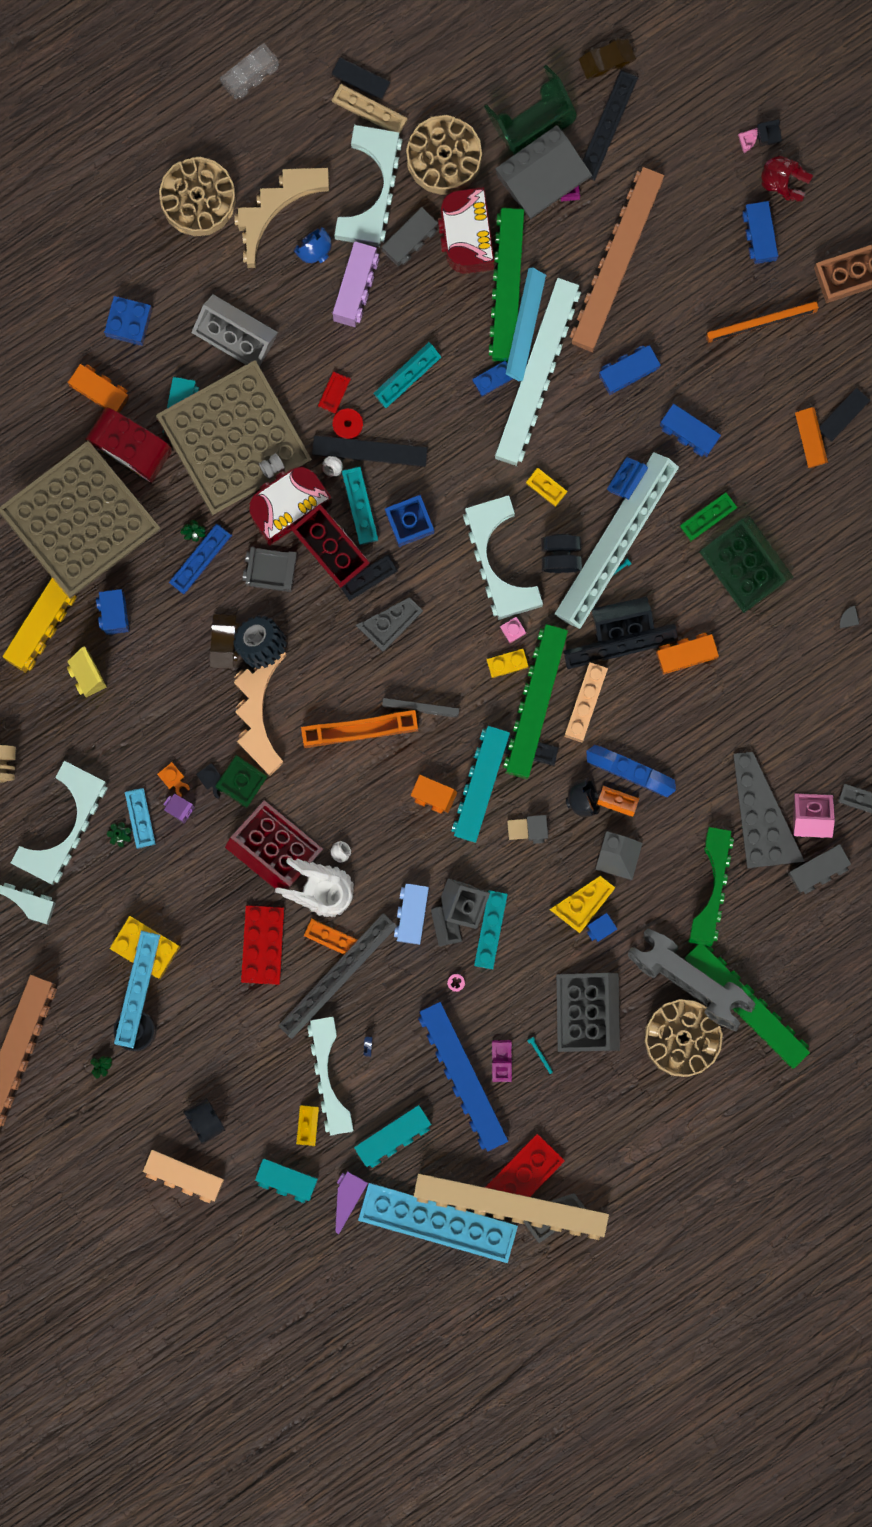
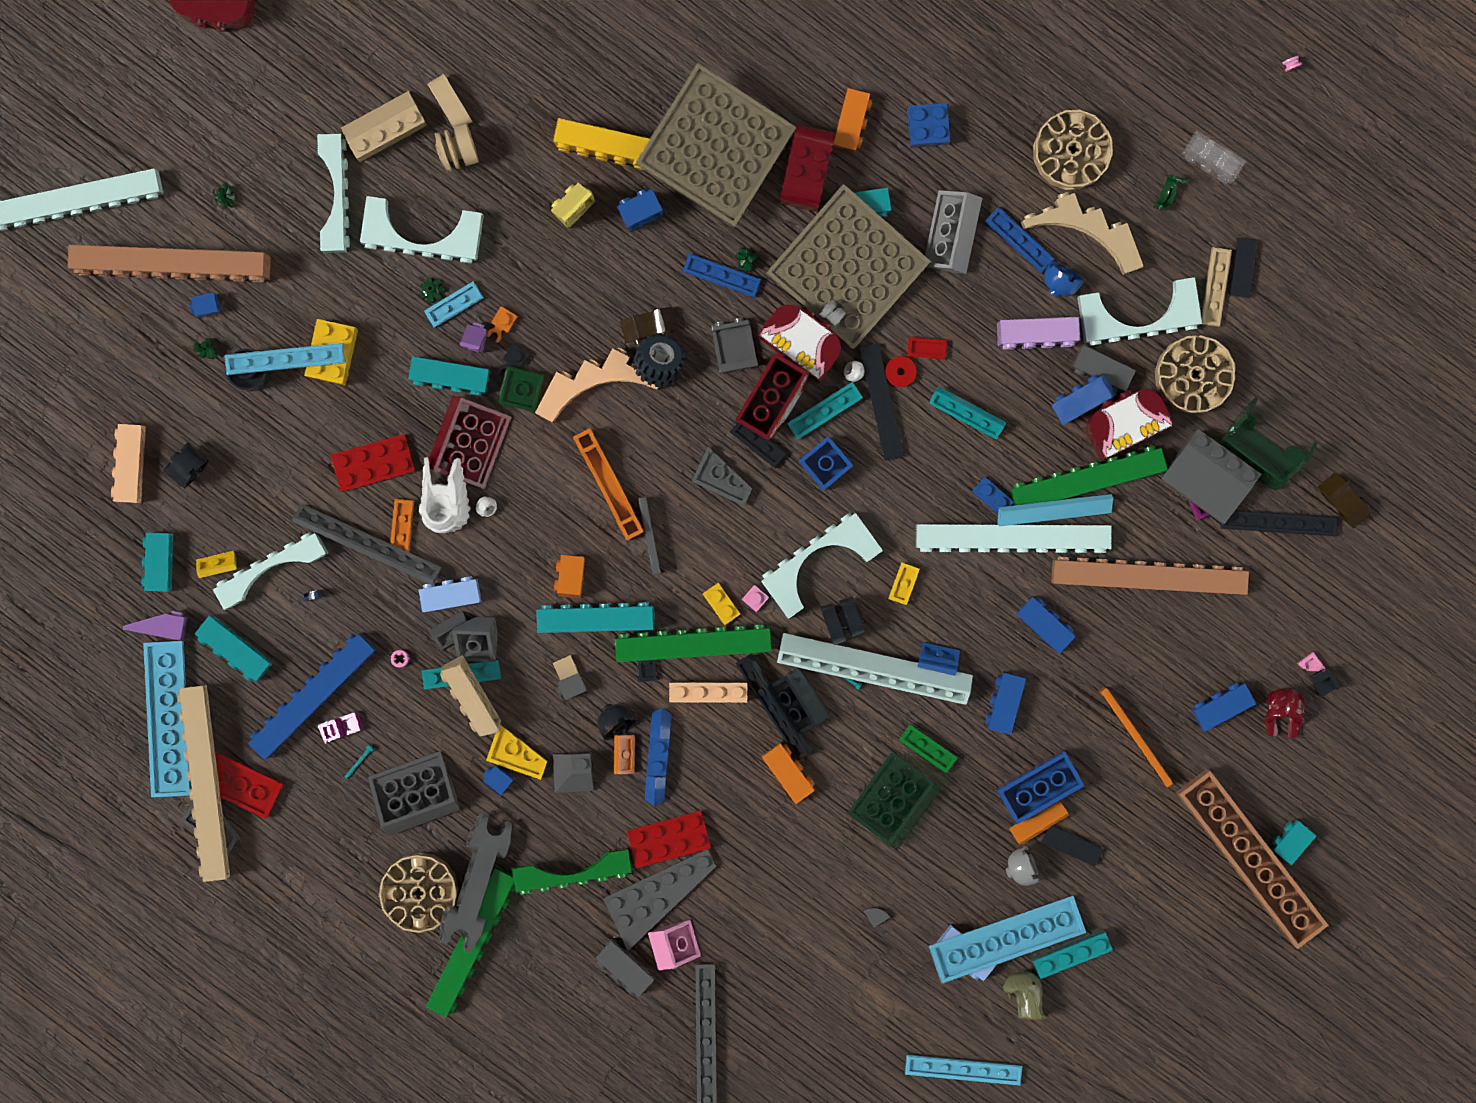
camera: 70 degrees right, 5 degrees up
none -> blue brick [189,292,221,318]
none -> teal brick [408,356,490,396]
none -> tan slope [440,655,501,736]
none -> red plate [627,811,711,869]
none -> blue tile [985,207,1055,274]
none -> blue brick [996,750,1084,824]
none -> light grey cylinder [1006,846,1040,886]
none -> blue brick [1051,374,1116,425]
none -> dark green helmet [1153,174,1188,211]

